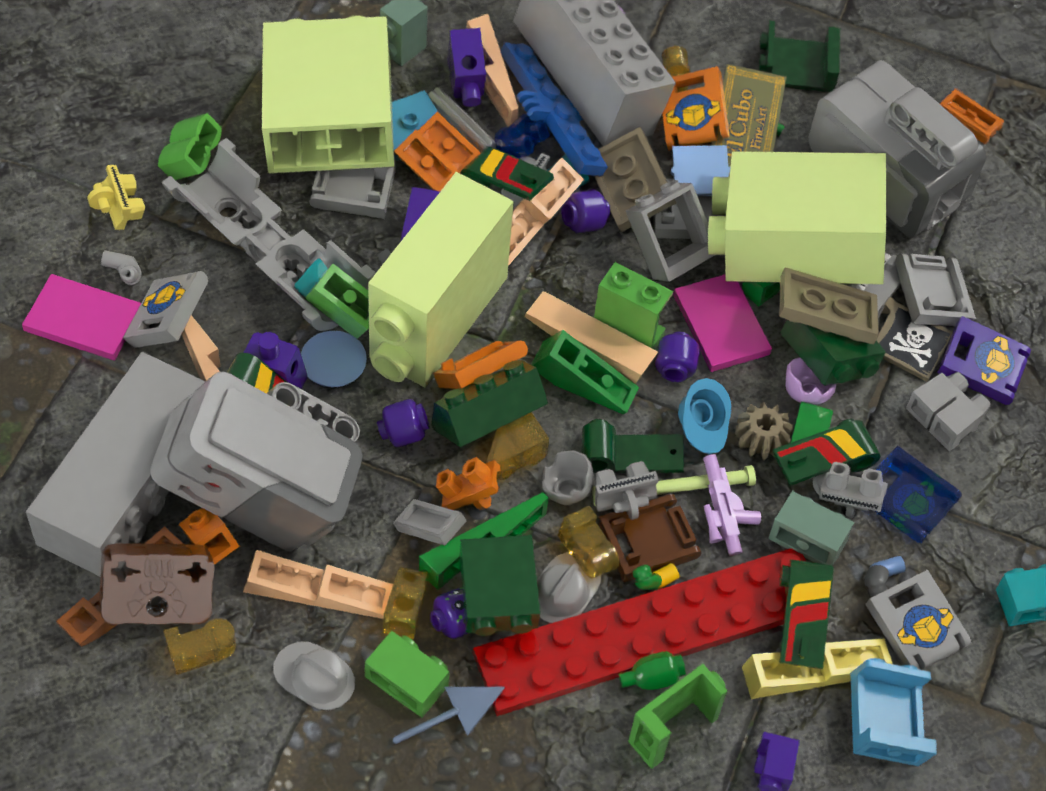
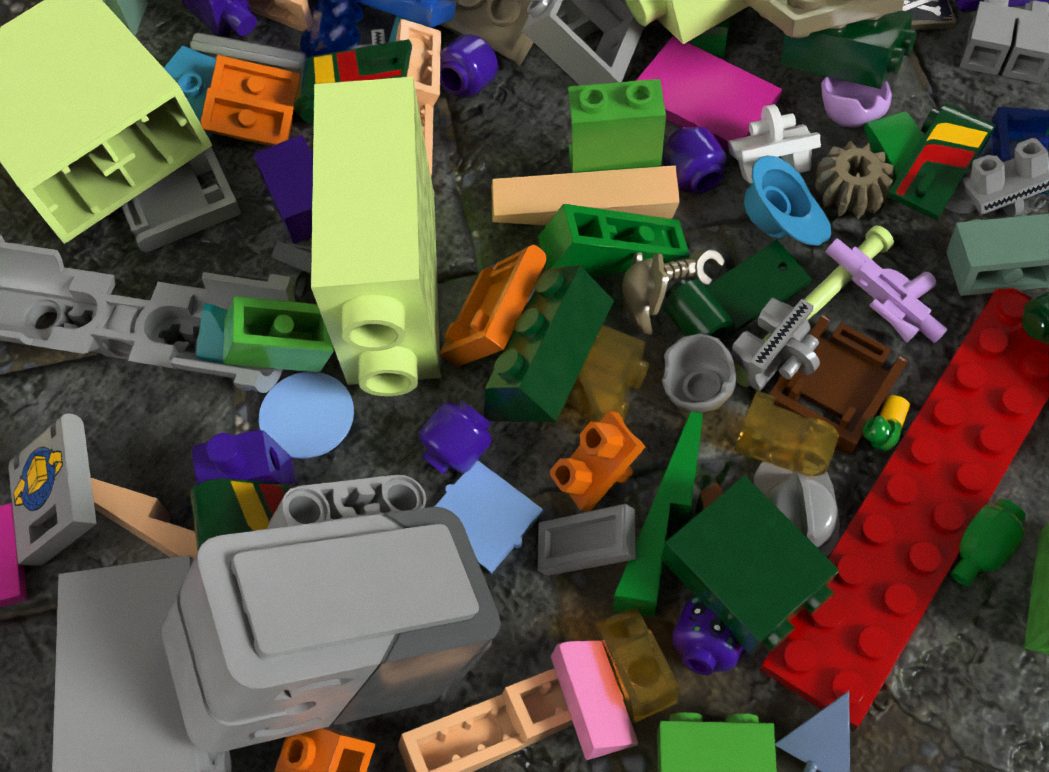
camera: 25 degrees left, 5 degrees up
none -> light blue piece [434,461,543,574]
none -> bright pink slope [551,641,639,760]
none -> dark tan piece [622,250,725,335]
none -> white hips [728,104,821,183]

